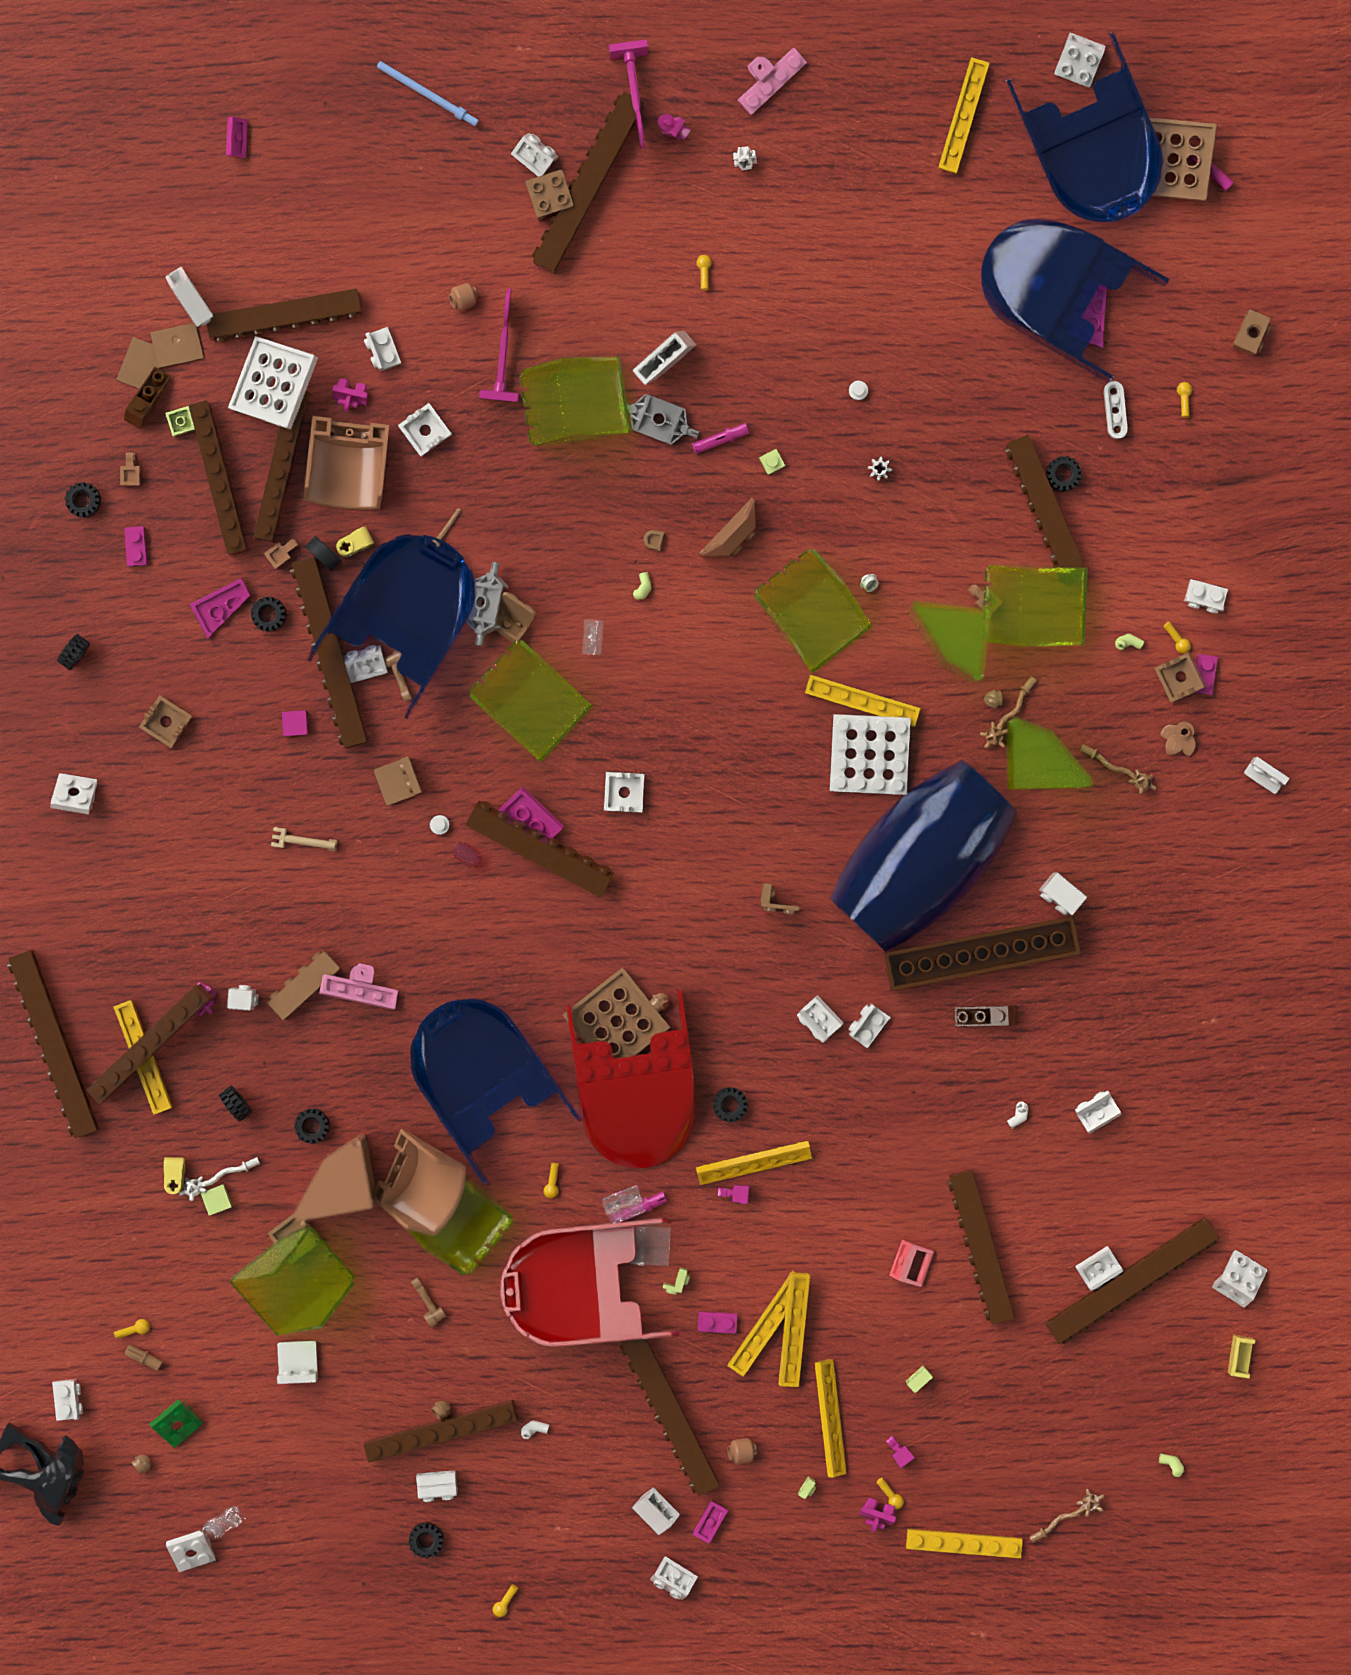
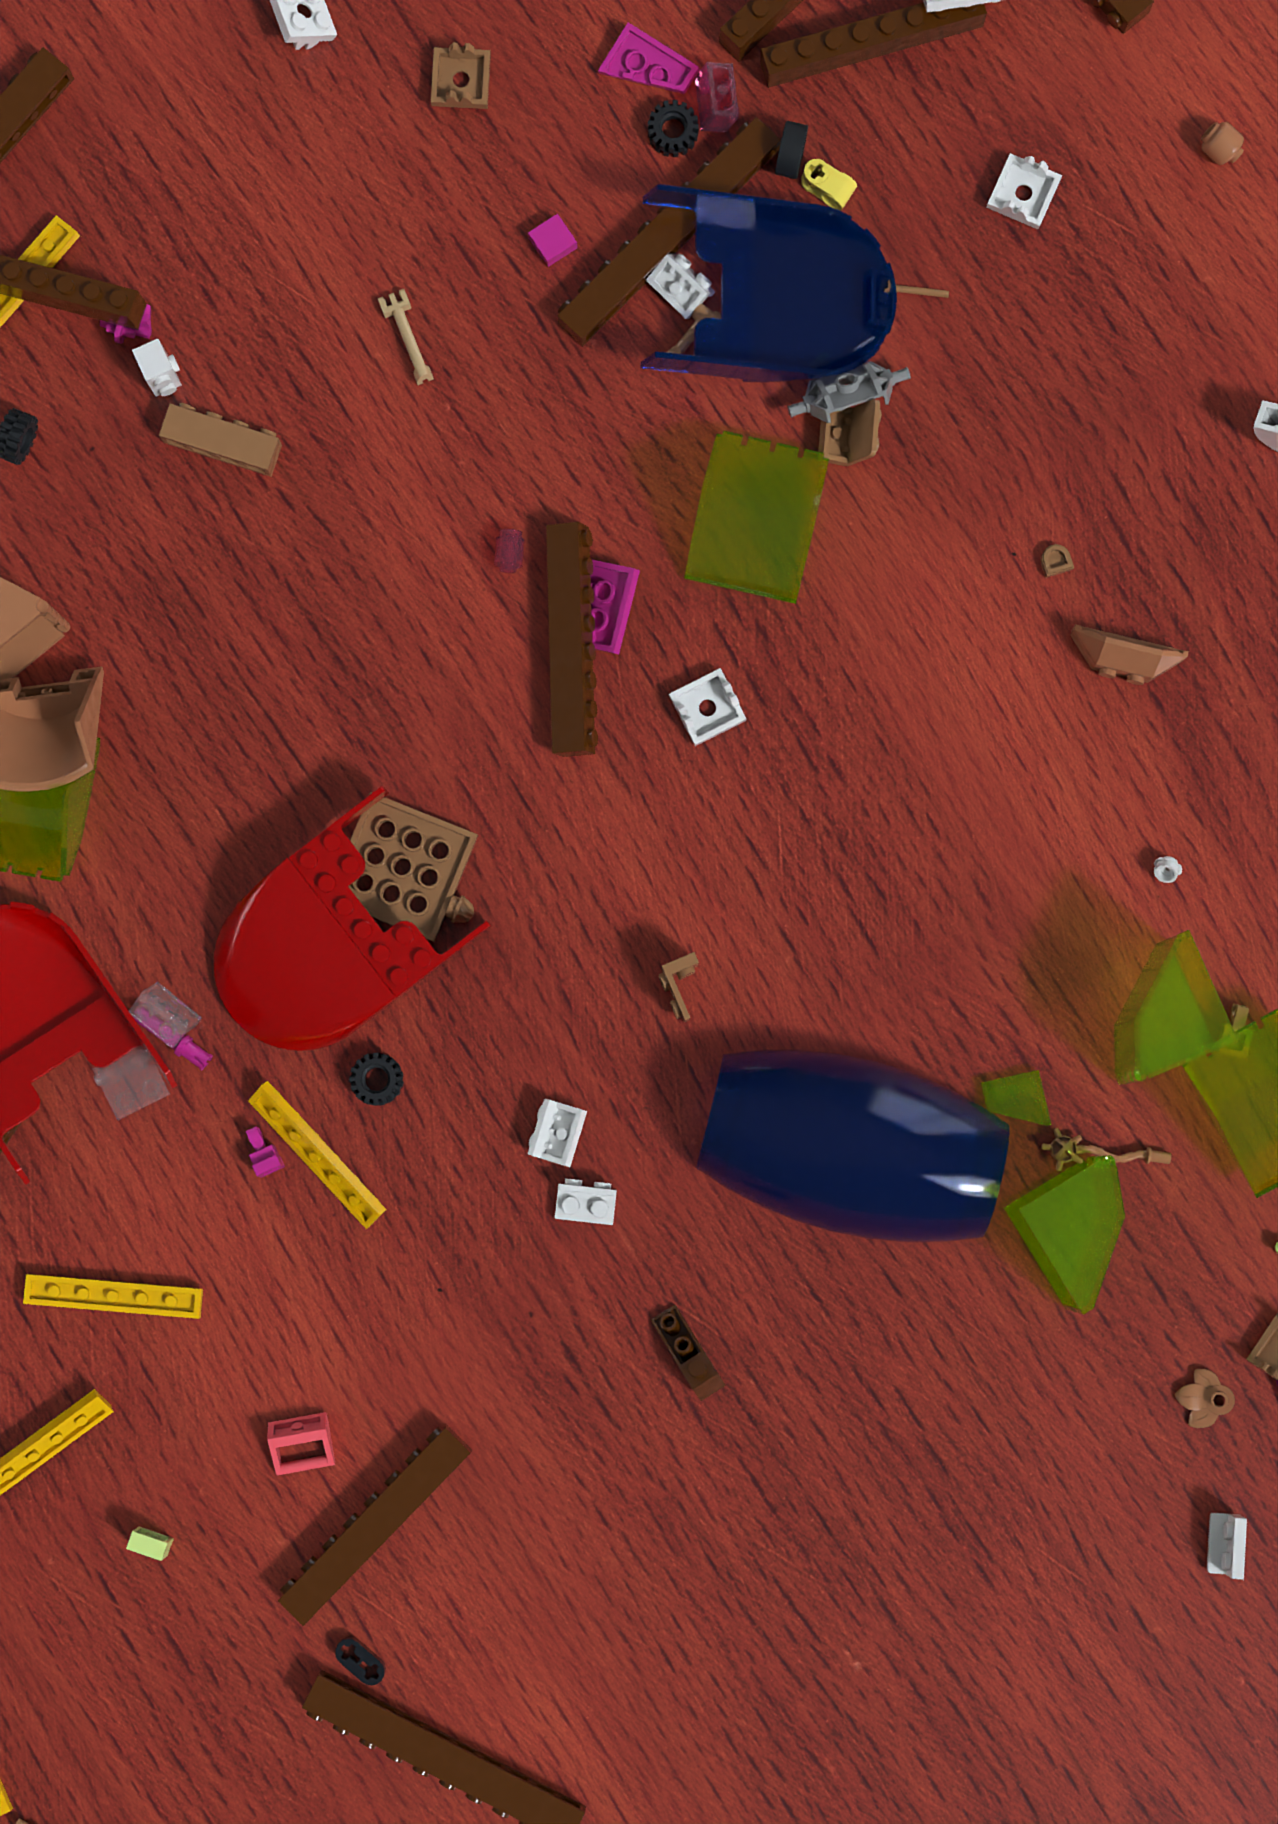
camera: 65 degrees right, 5 degrees down
nougat plate [264,539,299,569] -> none
black tyre [294,1109,330,1144] -> none
nougat windscreen [303,416,389,510] -> none
bright pink plate [320,963,398,1010] -> none
dark pink hips [332,379,367,412] -> none
white bracket [364,327,402,372] -> none
medium nougat bracket [374,756,423,805] -> none
clear blue windscreen [410,998,583,1186] -> none
white plate [430,815,449,834] -> none
dark pink piece [479,288,519,402] -> none
clear neon green windscreen [519,356,630,446] -> none
yellow bar [544,1163,559,1199] -> none
clear hips [582,619,603,655] -> none
light grey plate [618,394,699,446] -> none
yellowish green arm [633,572,652,600] -> none
yellowish green bracket [663,1267,690,1295] -> none
dark pink pin [692,423,749,454] -> none
dark pink plate [698,1311,737,1333] -> none
clear neon green windscreen [754,548,872,673] -> none
yellowish green plate [759,449,785,475] -> none
yellow plate [778,1272,810,1387] -> none
yellow plate [805,675,921,727] -> none
white piece [830,714,911,795] -> none
reddish brown brick [883,916,1081,991] -> none
dark pink piece [886,1436,915,1468] -> none
medium nougat plate [984,689,1003,709] -> none
white arm [1007,1102,1028,1129] -> none
white brick [1039,872,1087,915] -> none
white bracket [1075,1091,1122,1134] -> none
white bracket [1075,1246,1123,1291] -> none
medium nougat piece [1080,744,1157,794] -> none
none -> black beam [335,1636,386,1686]
none -> clear pink brick [695,62,739,132]
none -> clear neon green wing [980,1070,1052,1126]

